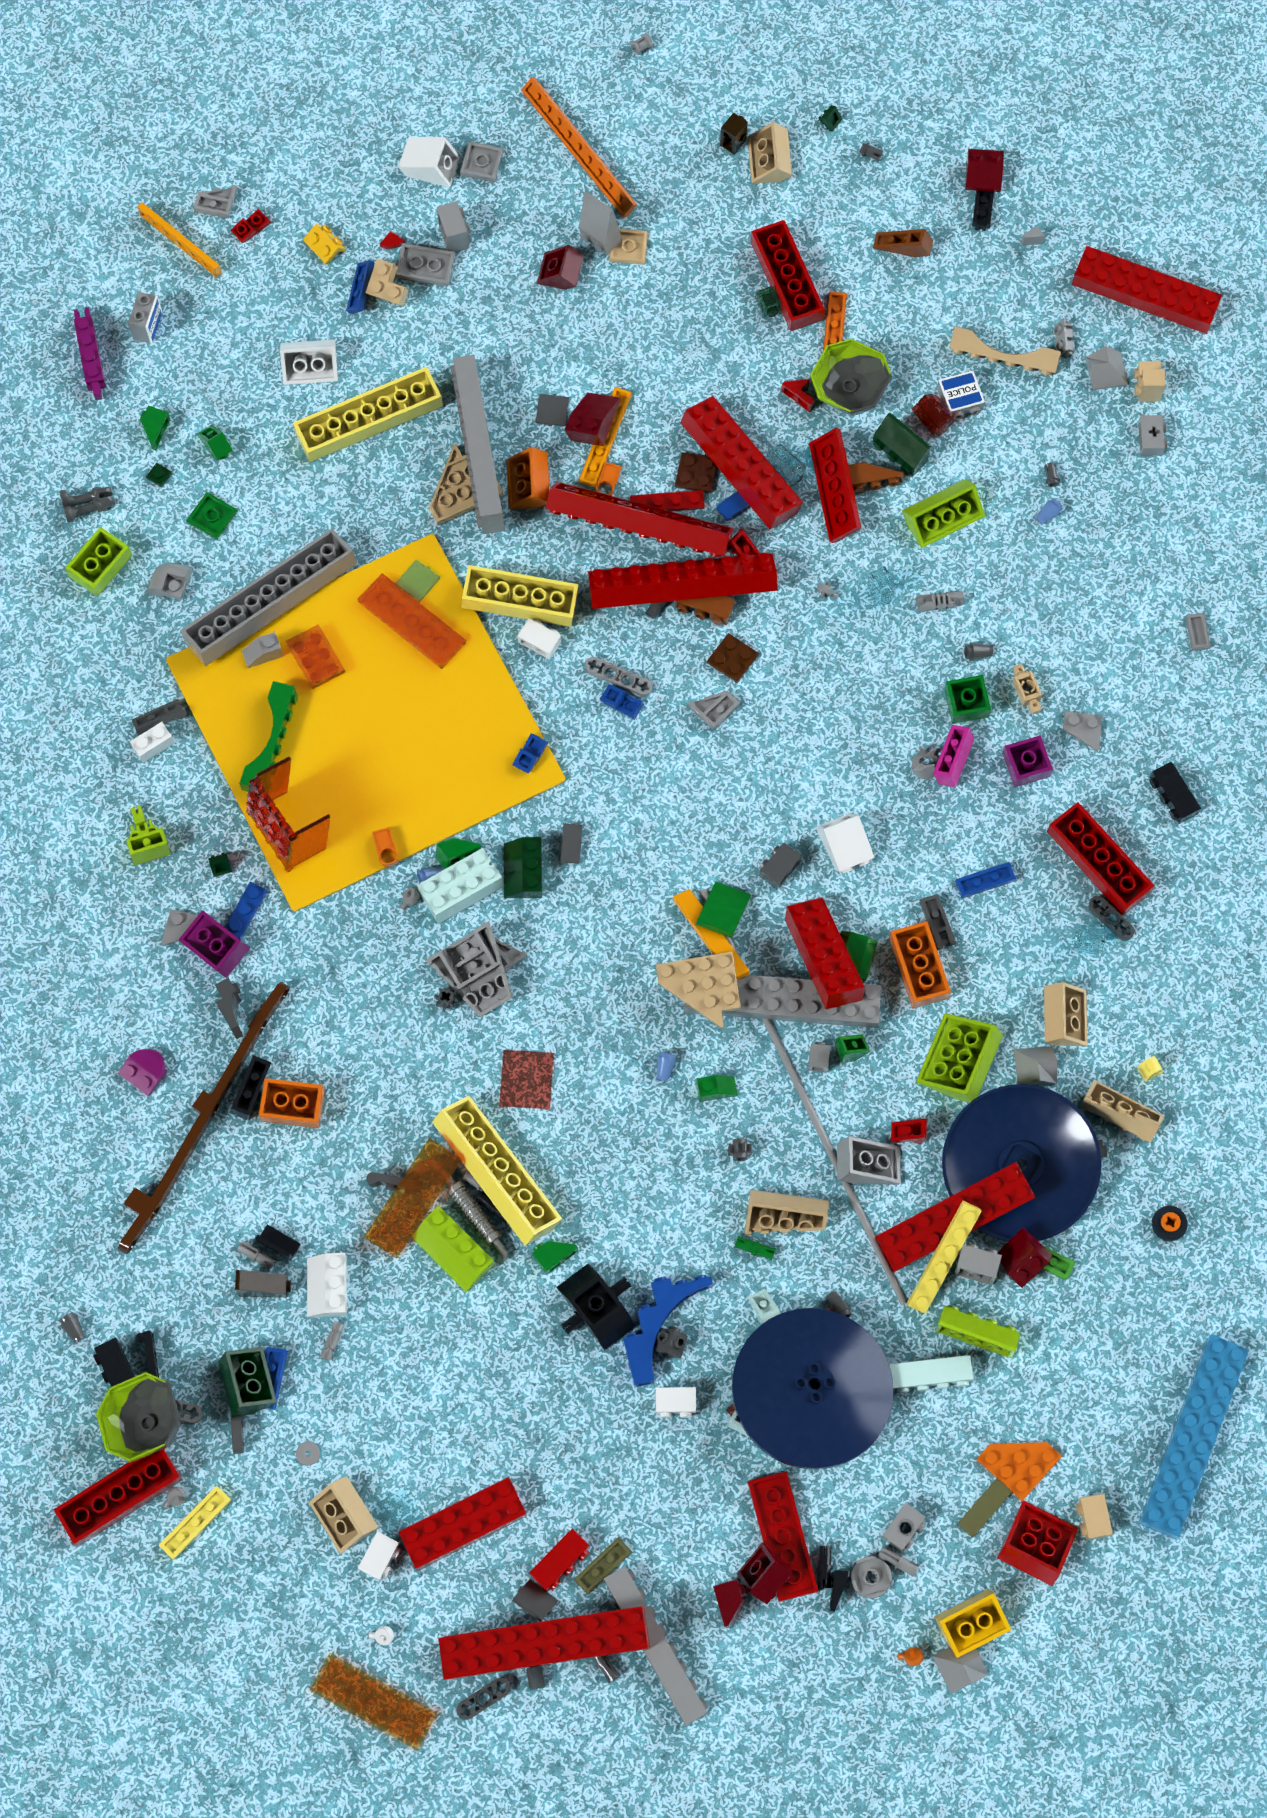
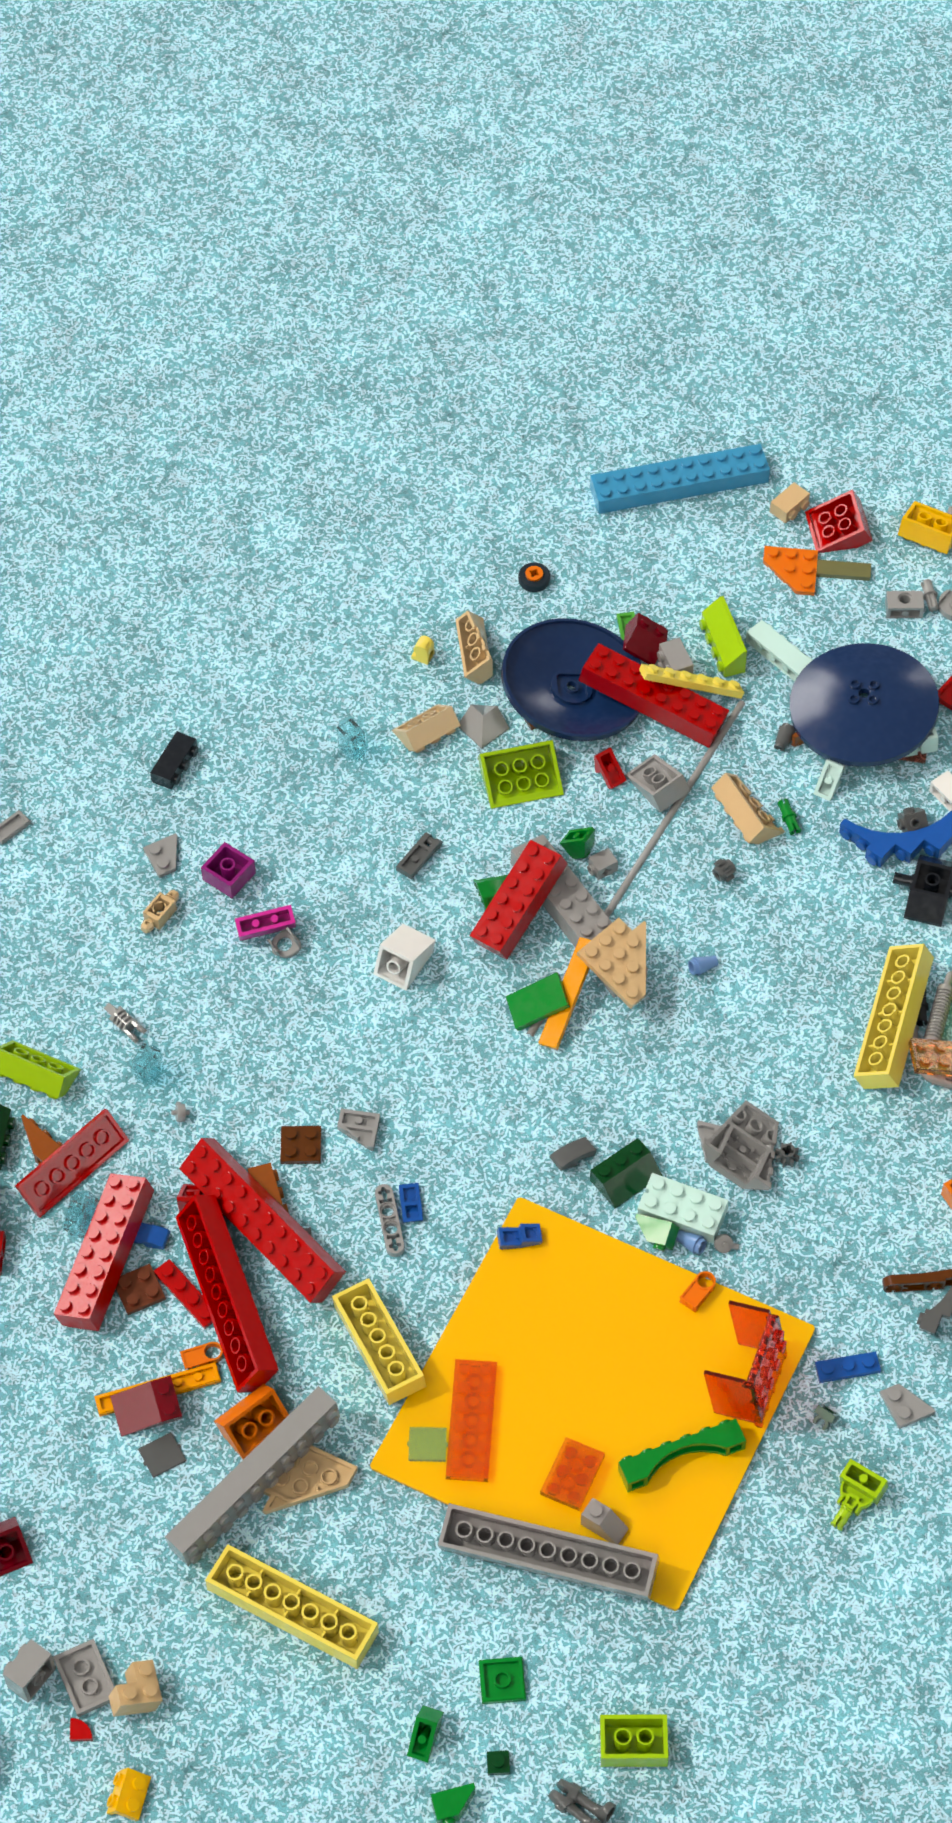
camera: 125 degrees left, 15 degrees down
white brick [130,722,175,763] -> none
dark grey plate [132,699,186,735] -> none
light grey brick [147,563,193,600] -> none
magenta slope [179,910,250,978] -> none
white slope [280,340,338,385] -> none
blue plate [346,260,375,314] -> none
clear red piece [499,1050,554,1110] -> none
white brick [517,618,561,660] -> none
green slope [532,1241,578,1275] -> none
green slope [696,1075,738,1102] -> none
dark grey brick [759,843,802,890] -> none
orange brick [889,921,951,1009] -> none
green brick [944,675,991,724] -> none
blue plate [955,862,1016,899] -> none
dark grey cone [964,642,993,661] -> none
red brick [1047,802,1155,916] -> none
dark grey beam [1088,896,1135,941] -> none

